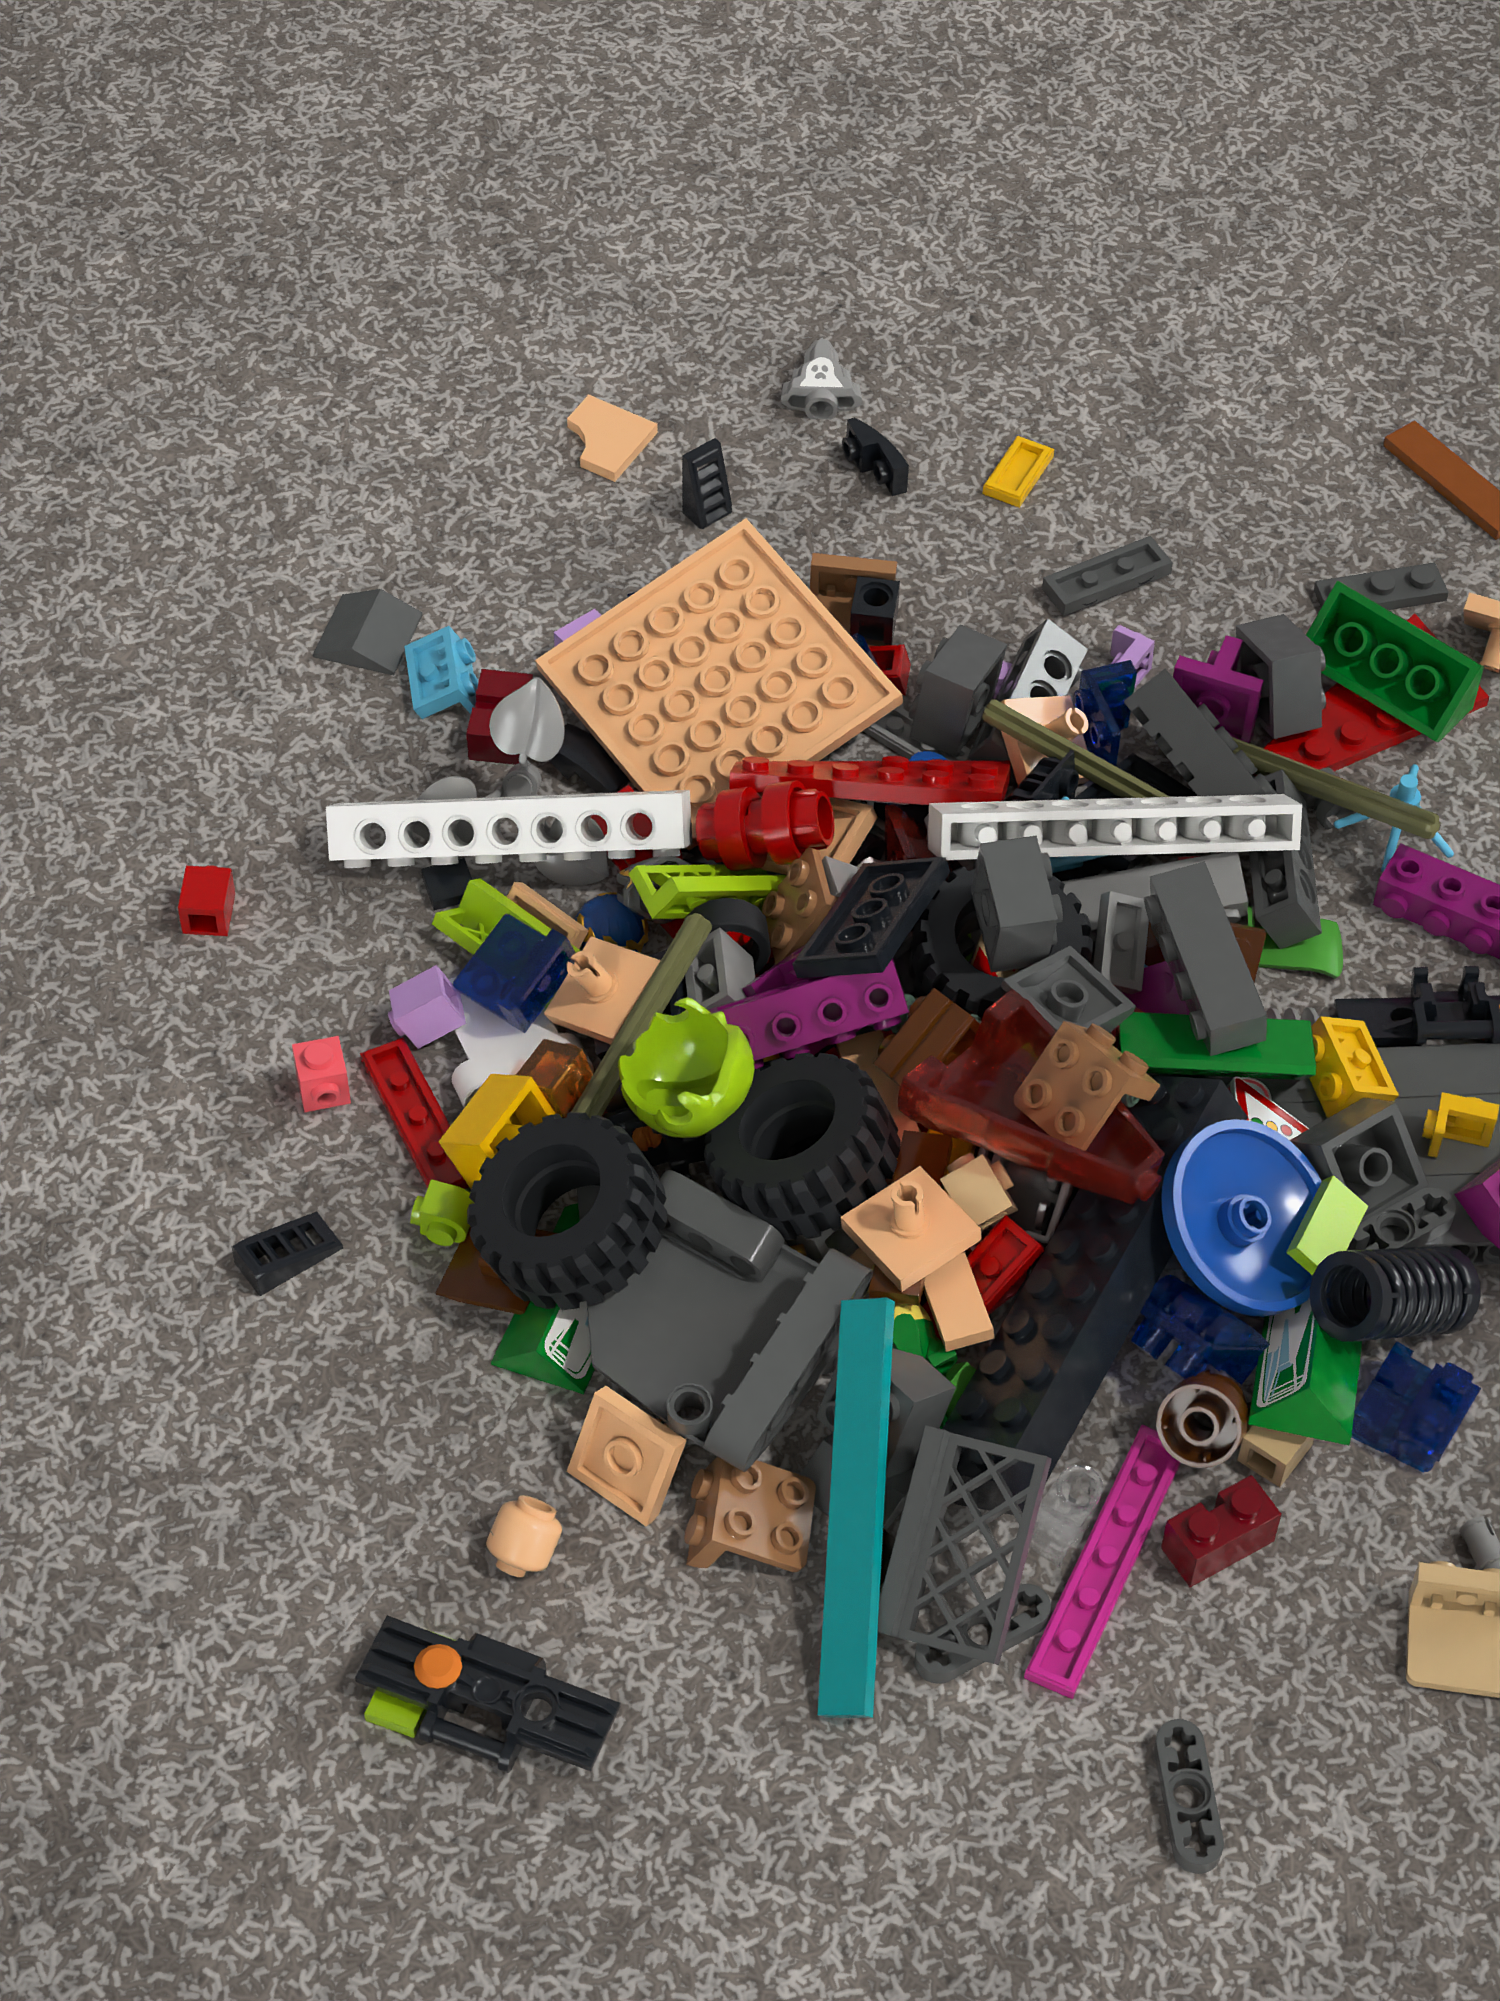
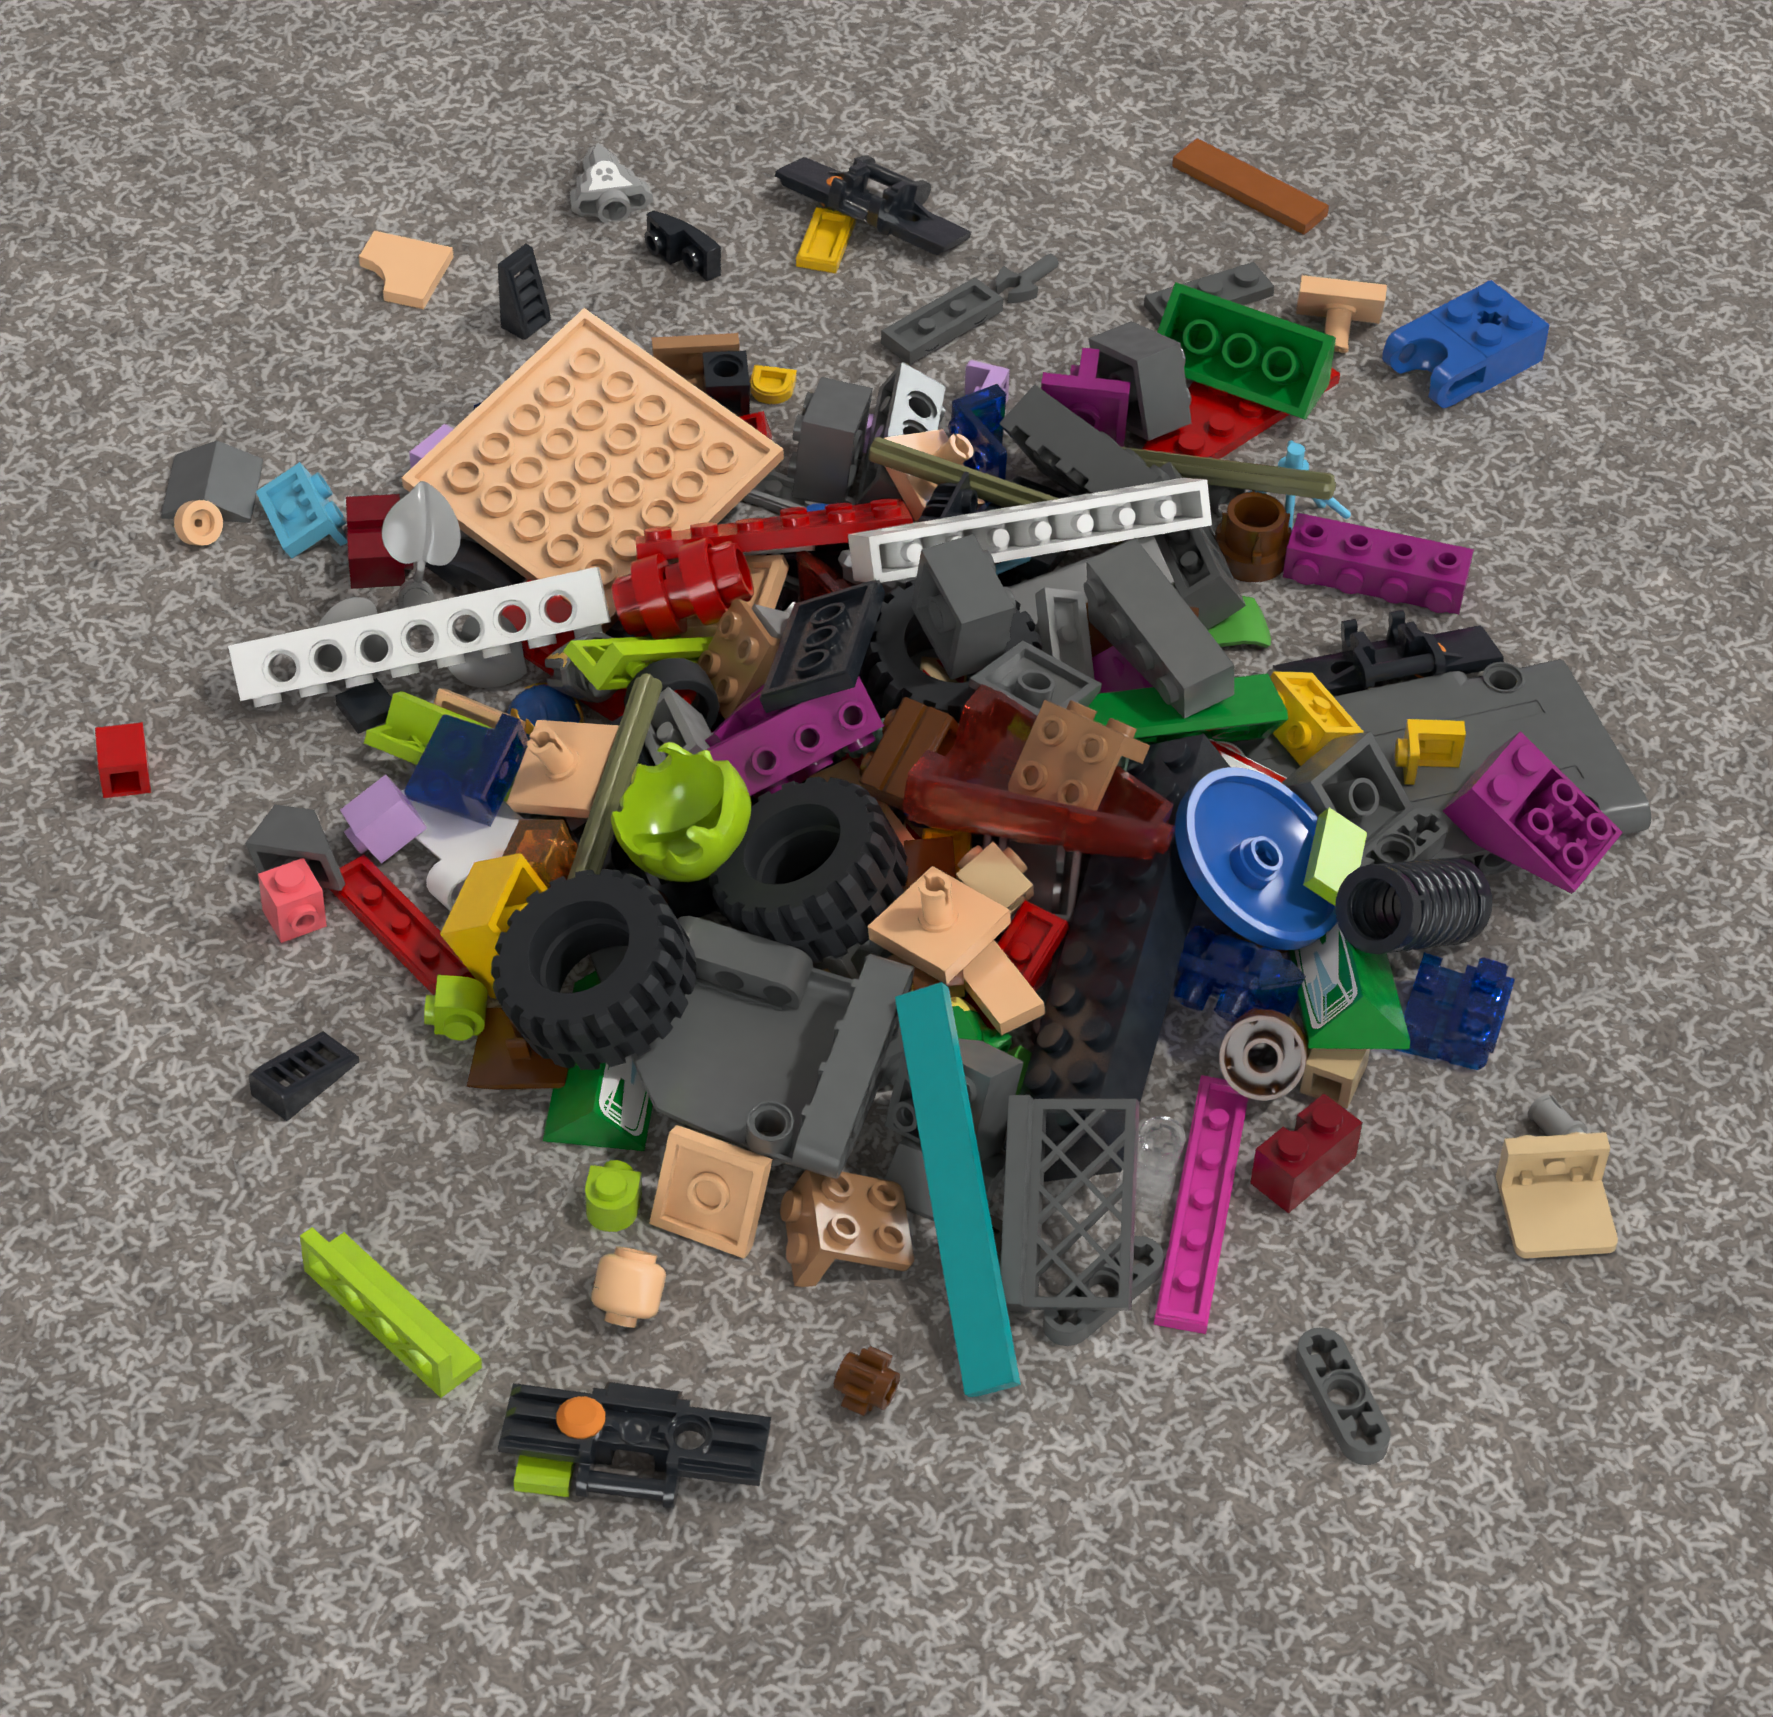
camera: 15 degrees left, 5 degrees down
none -> light nougat tile [174,500,223,546]
none -> dark grey slope [245,804,345,891]
none -> lime fence [300,1227,482,1398]
none -> lime plate [585,1160,642,1232]
none -> yellow tile [750,365,797,404]
none -> black piece [774,155,971,255]
none -> reddish brown gear [834,1346,900,1416]
none -> dark grey bar [995,253,1059,303]
none -> reddish brown piece [1215,490,1292,583]

